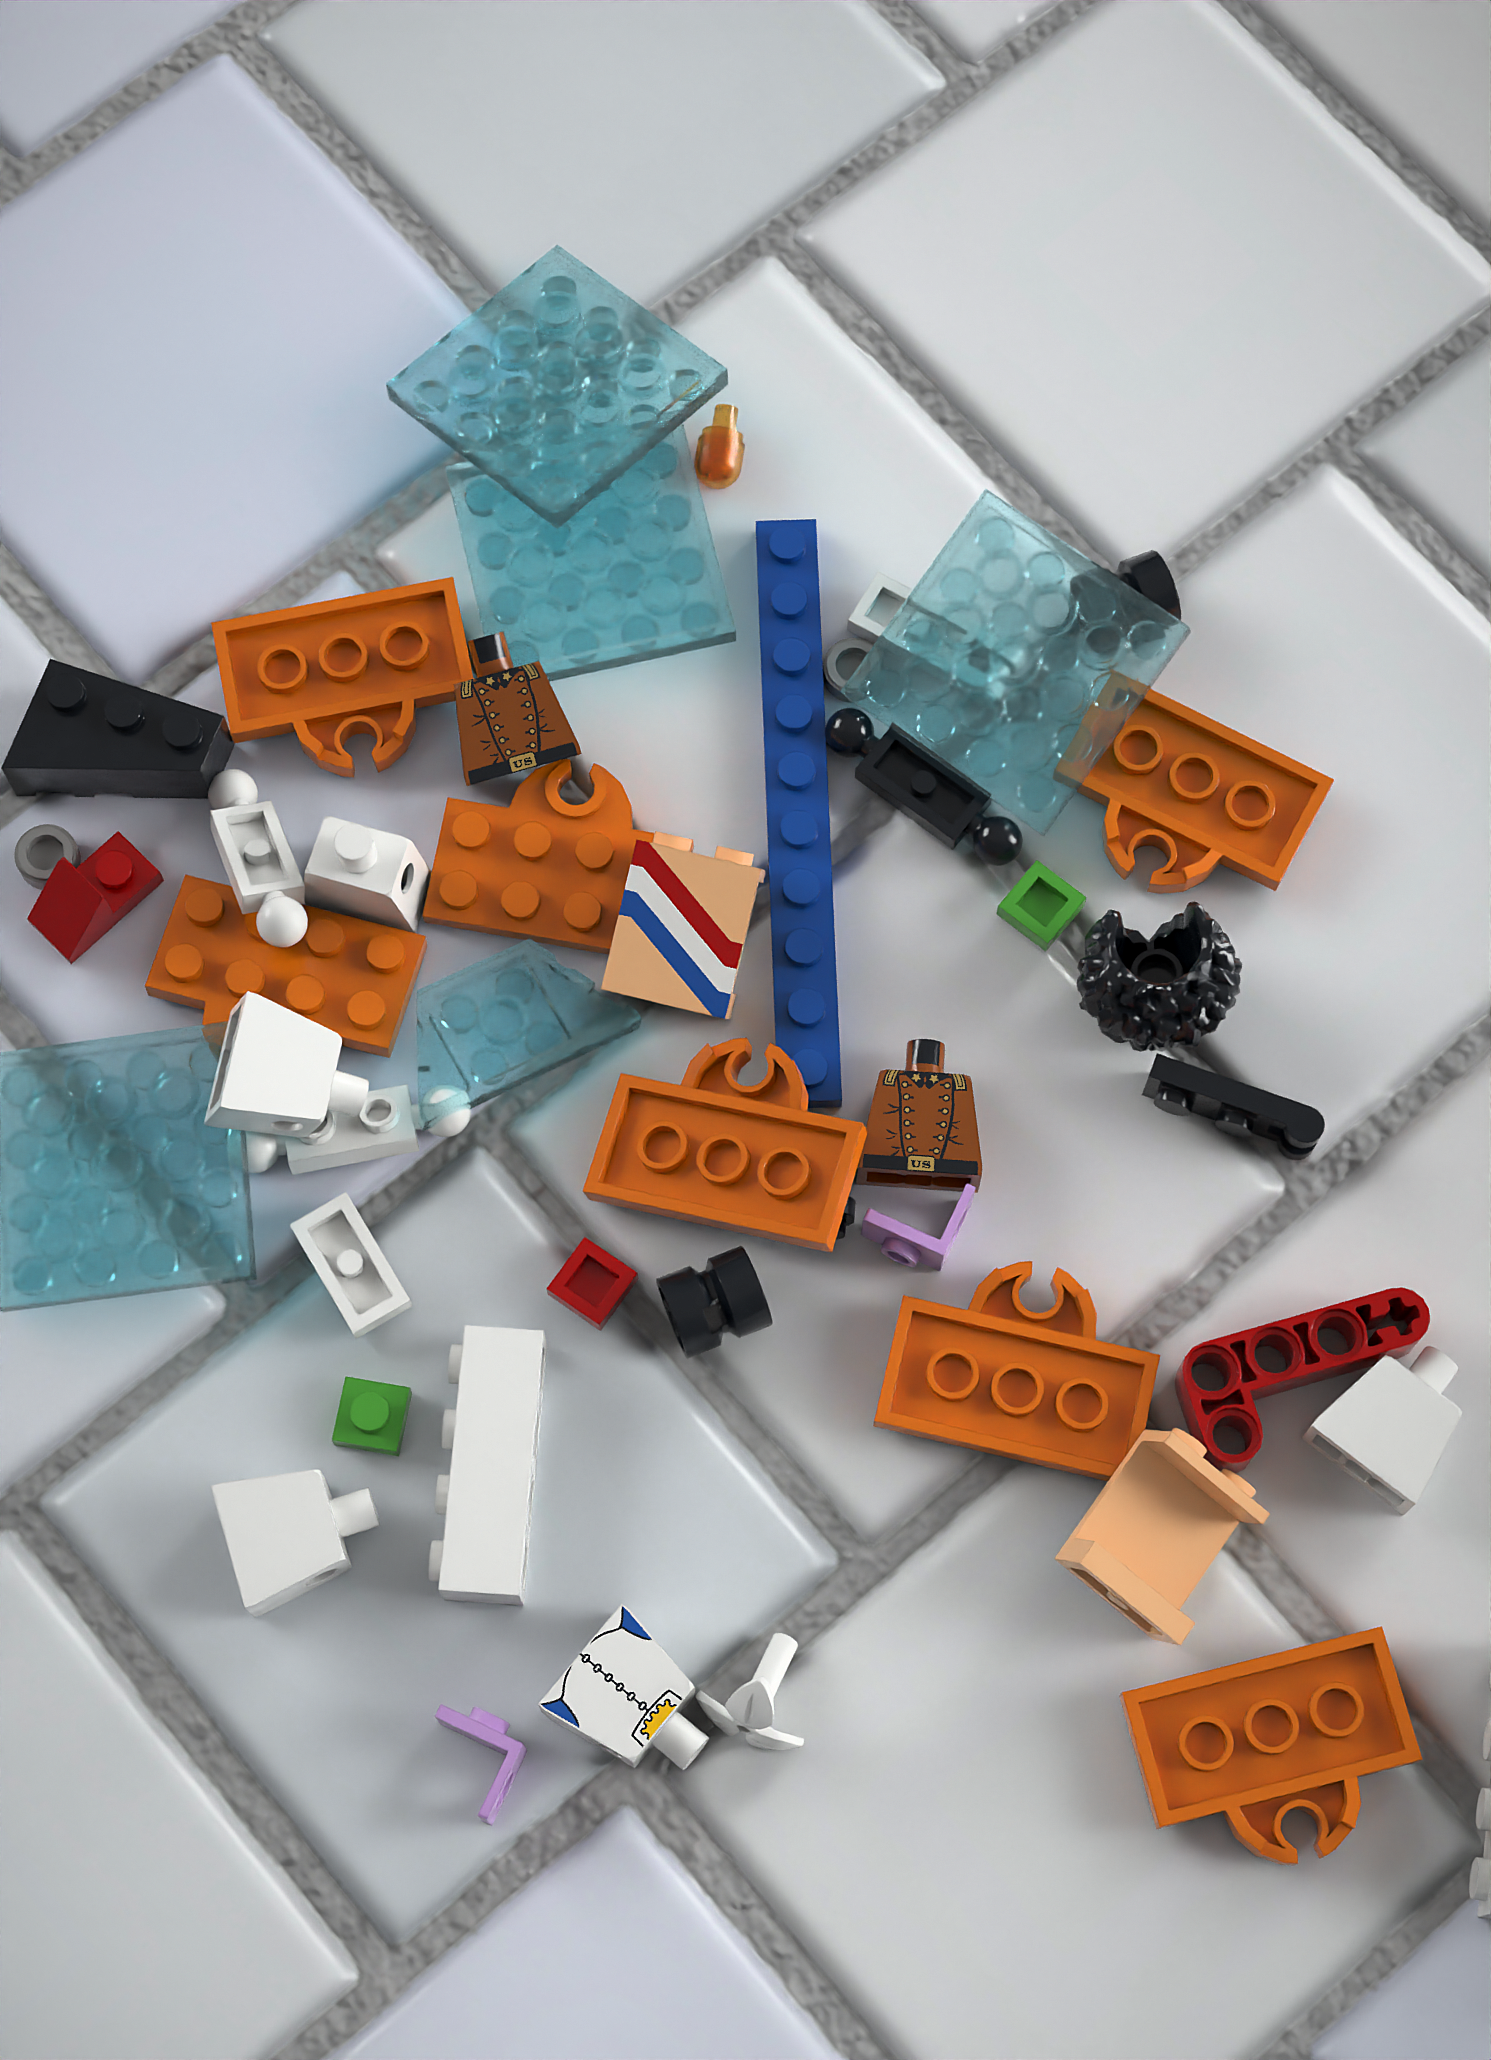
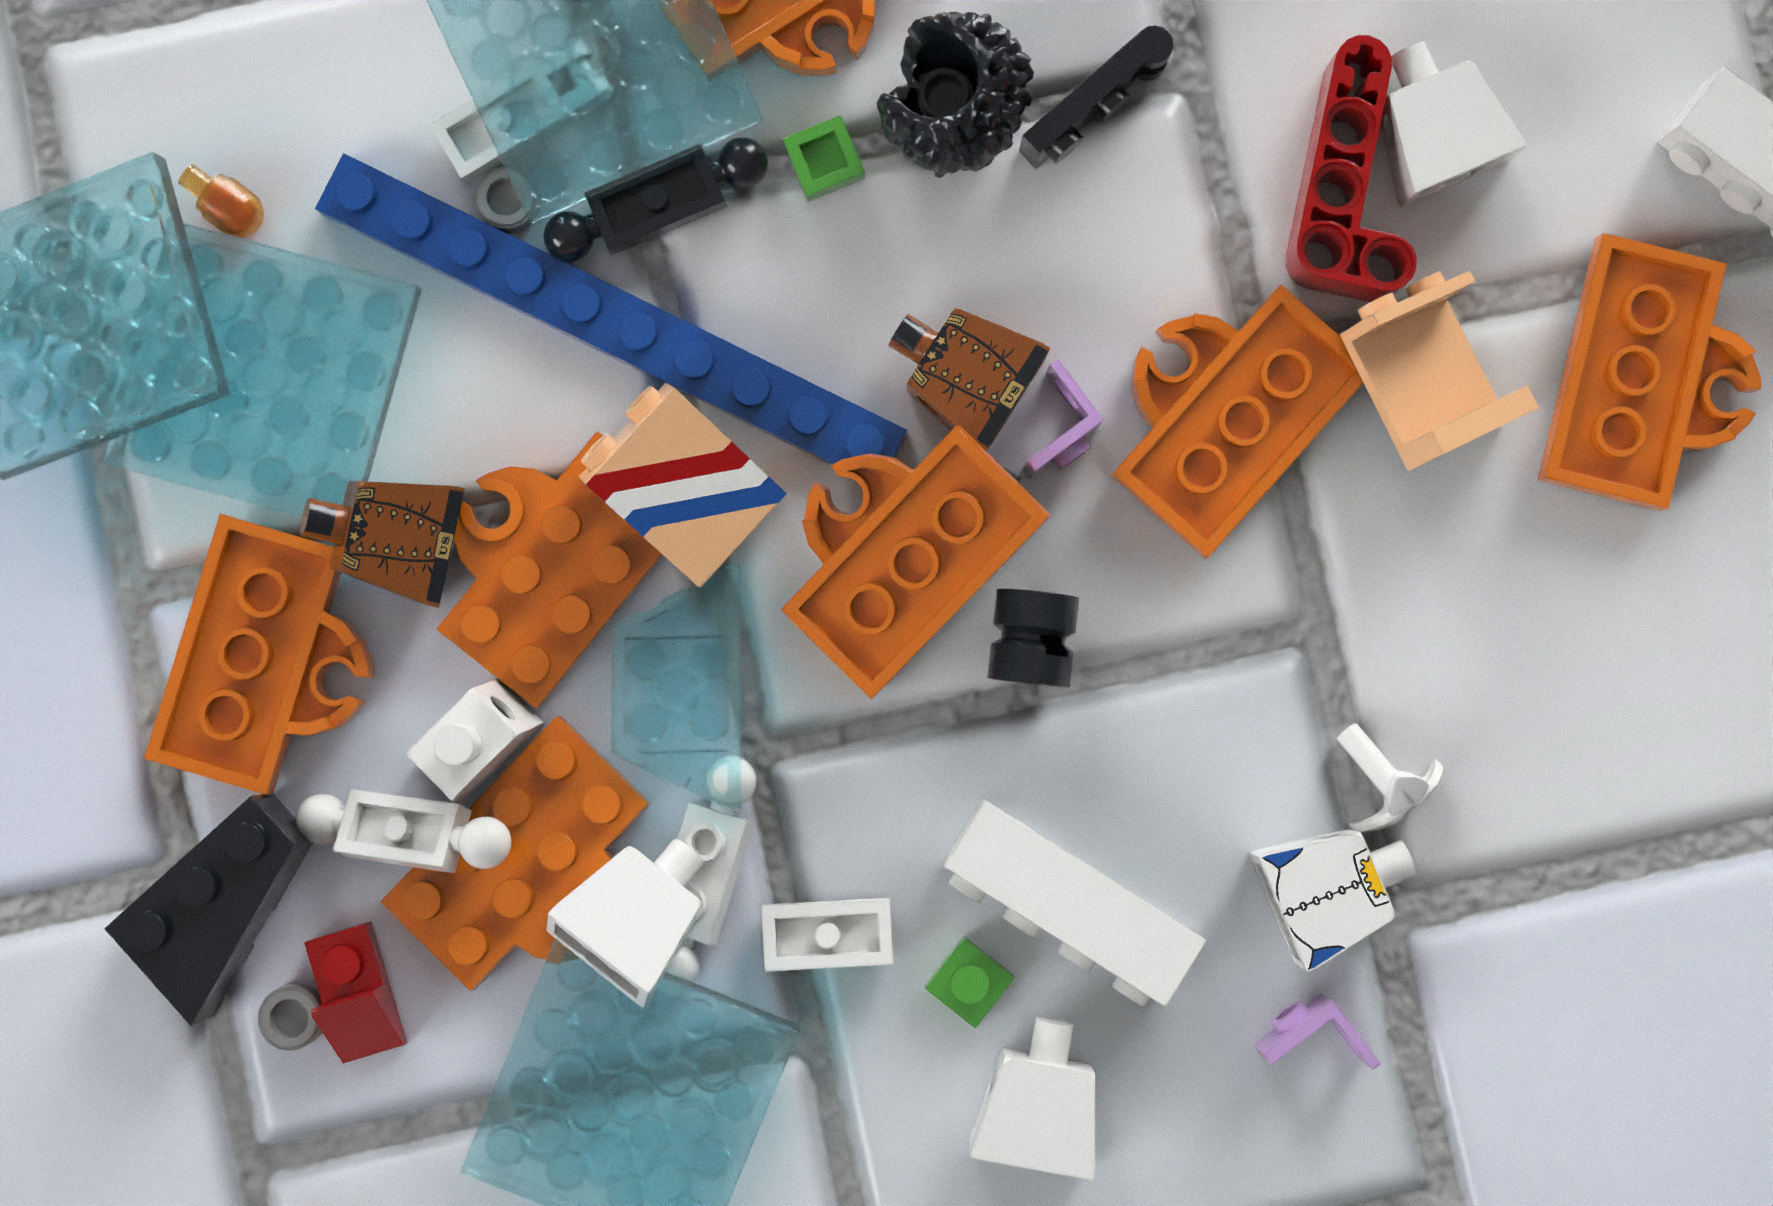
camera: 60 degrees left, 15 degrees up
red plate [546,1237,639,1331] -> none

